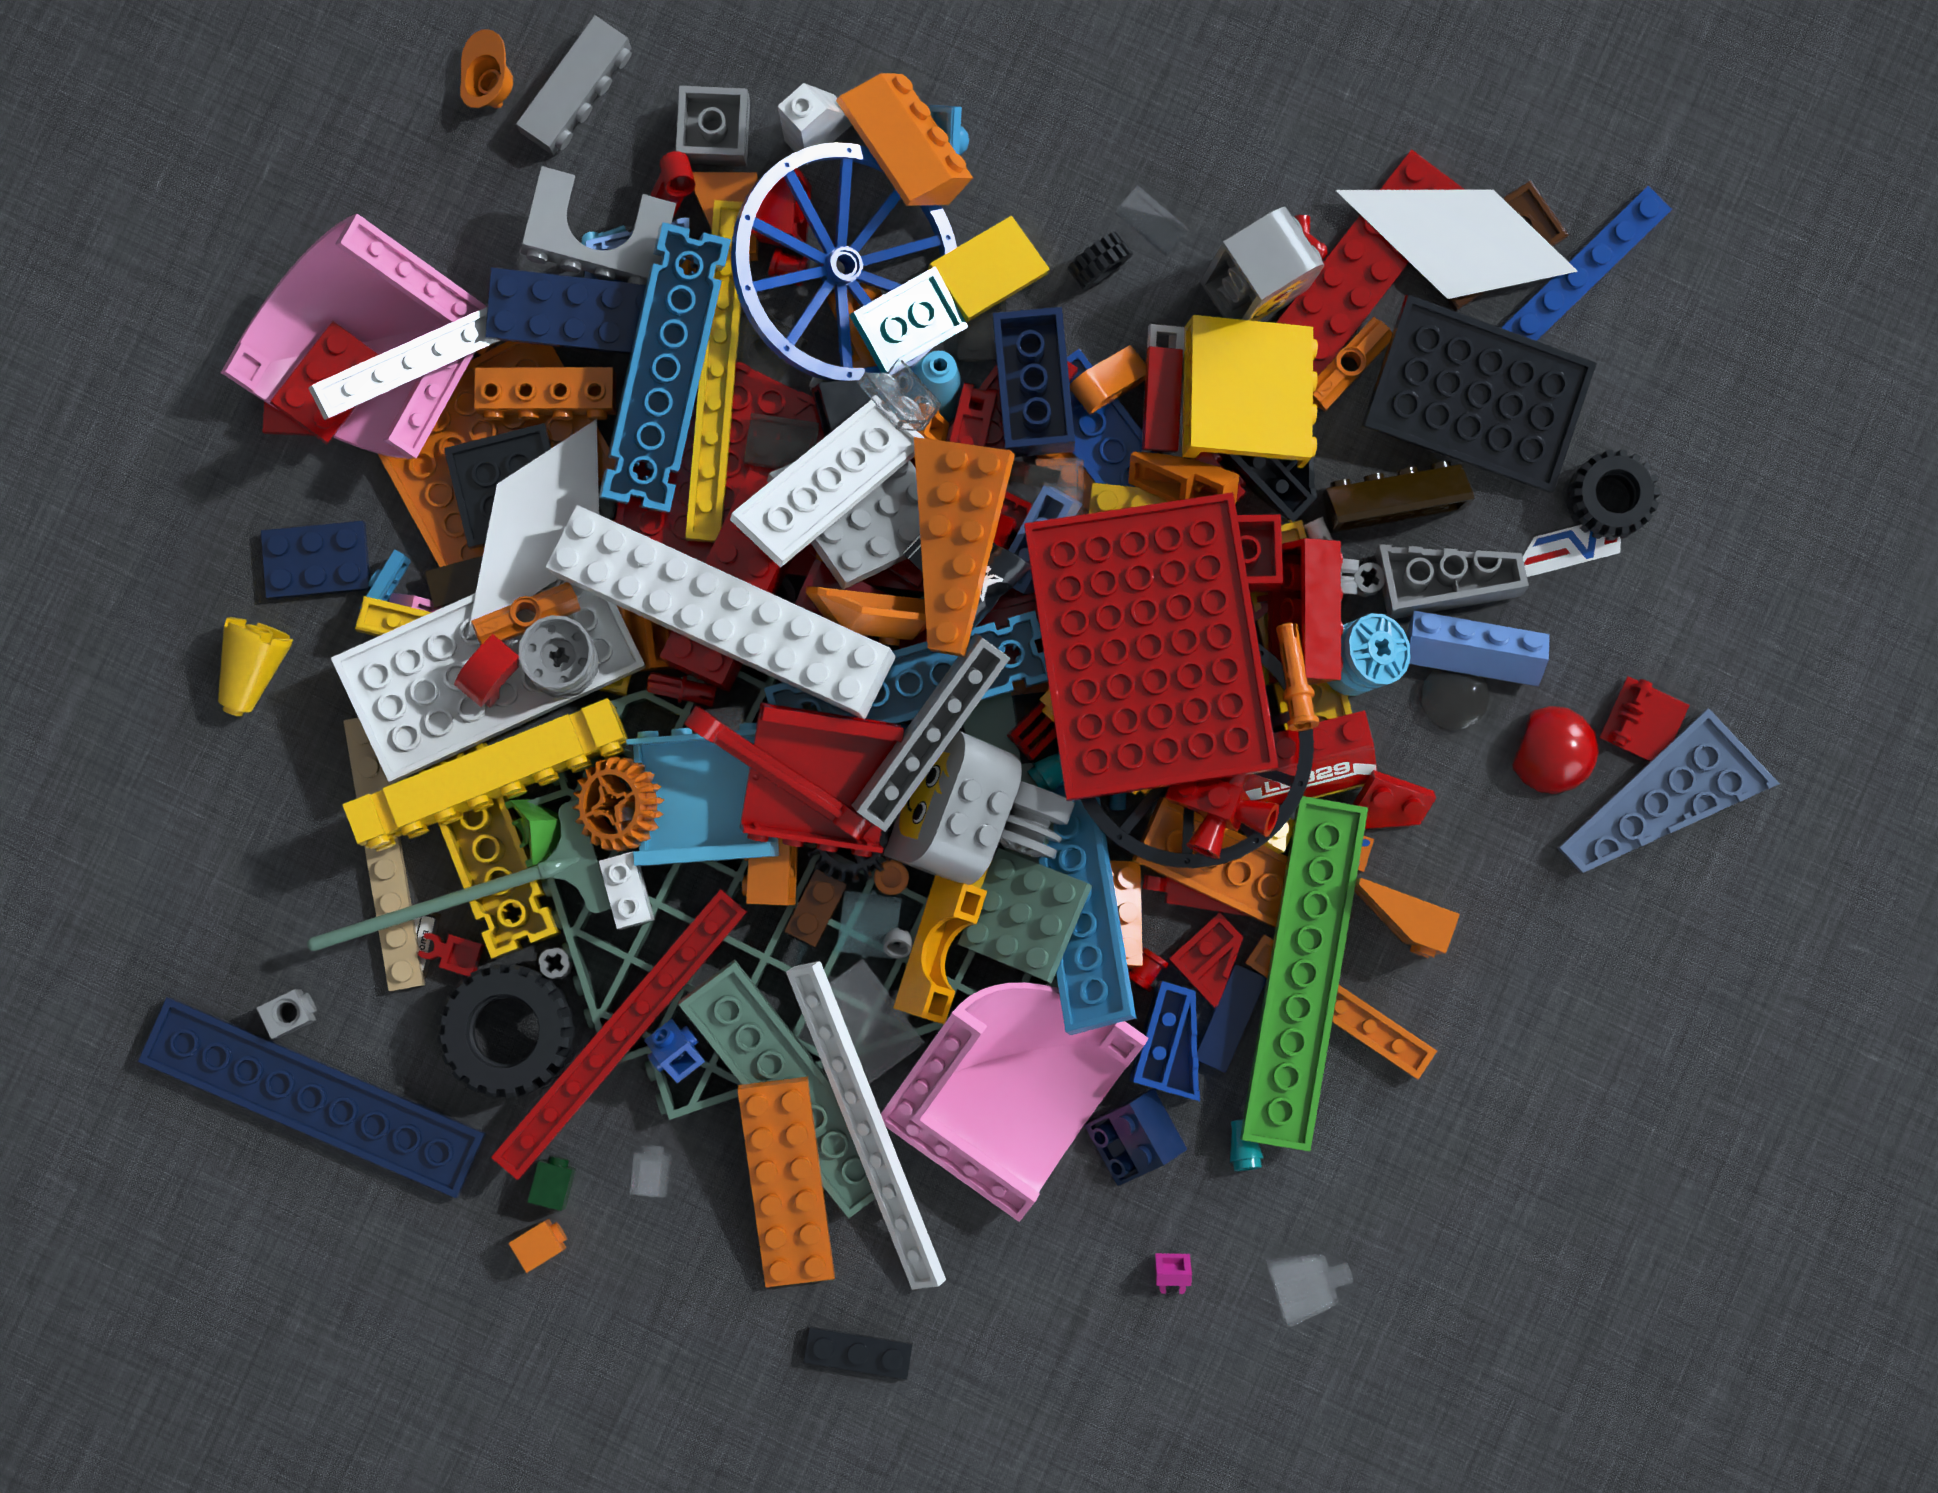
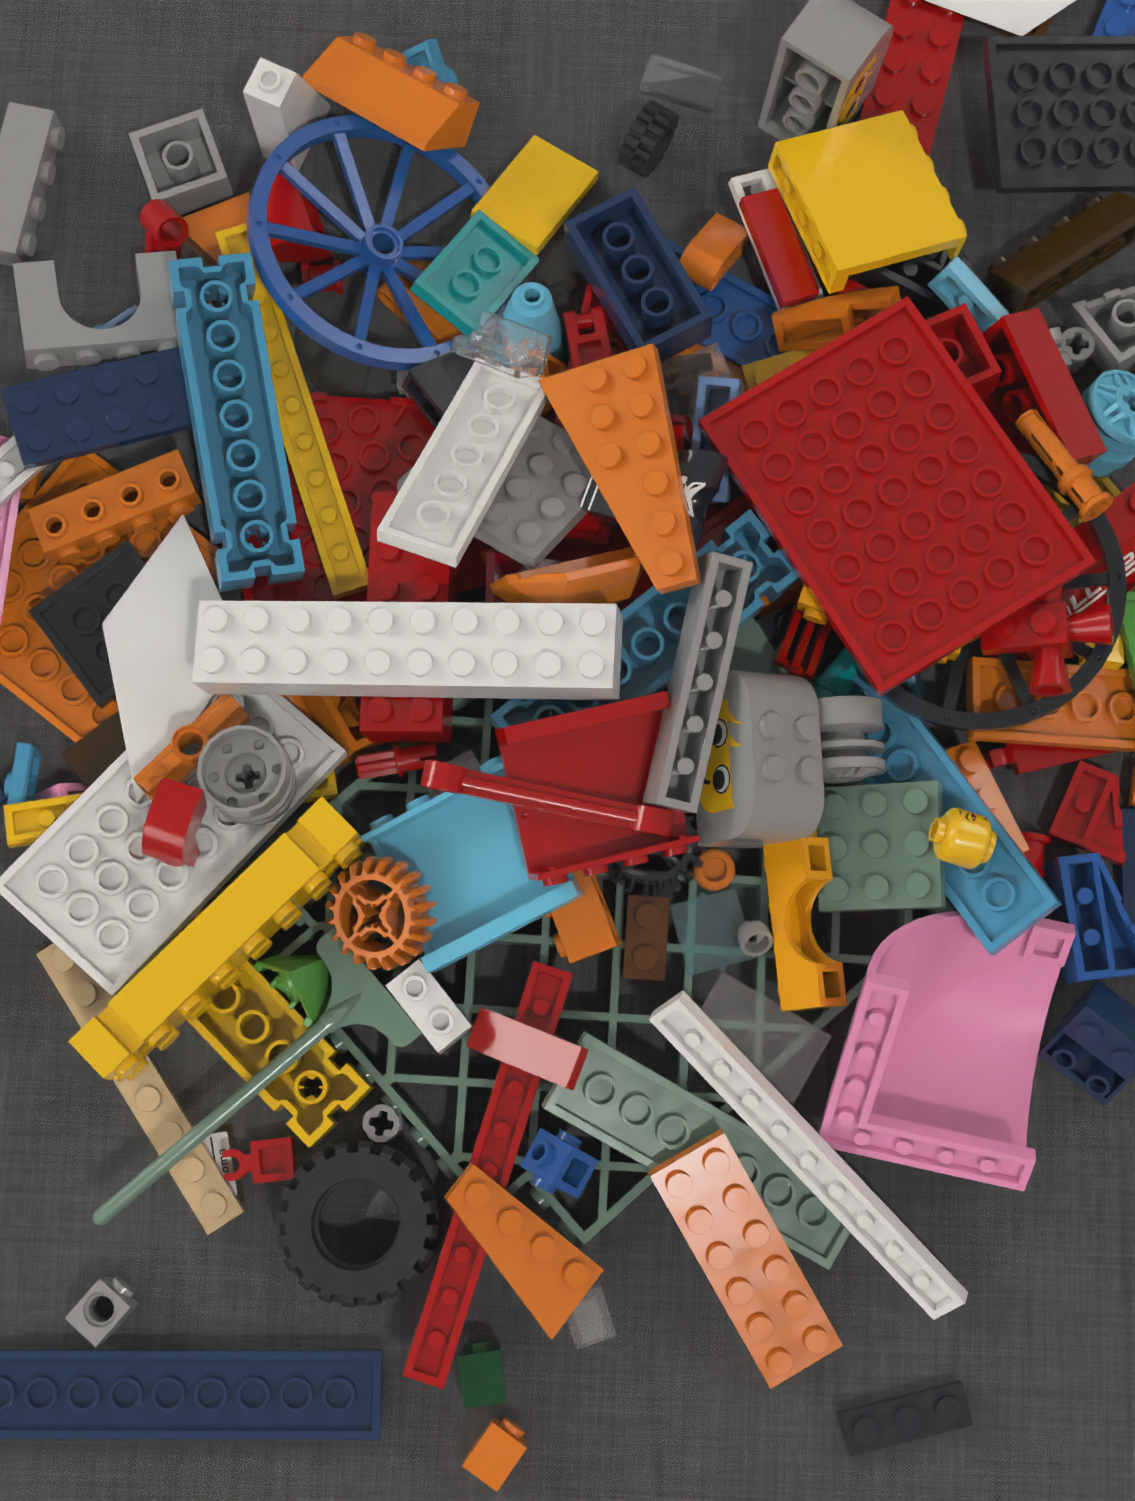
camera: 20 degrees left, 5 degrees down
clear smoke plate [744,413,819,469] -> none
orange piece [1313,317,1392,412] -> none
none -> orange wing [444,1163,604,1340]
none -> tile [466,1007,589,1091]
none -> medium azure panel [927,257,1009,333]
none -> yellow head [928,808,997,869]

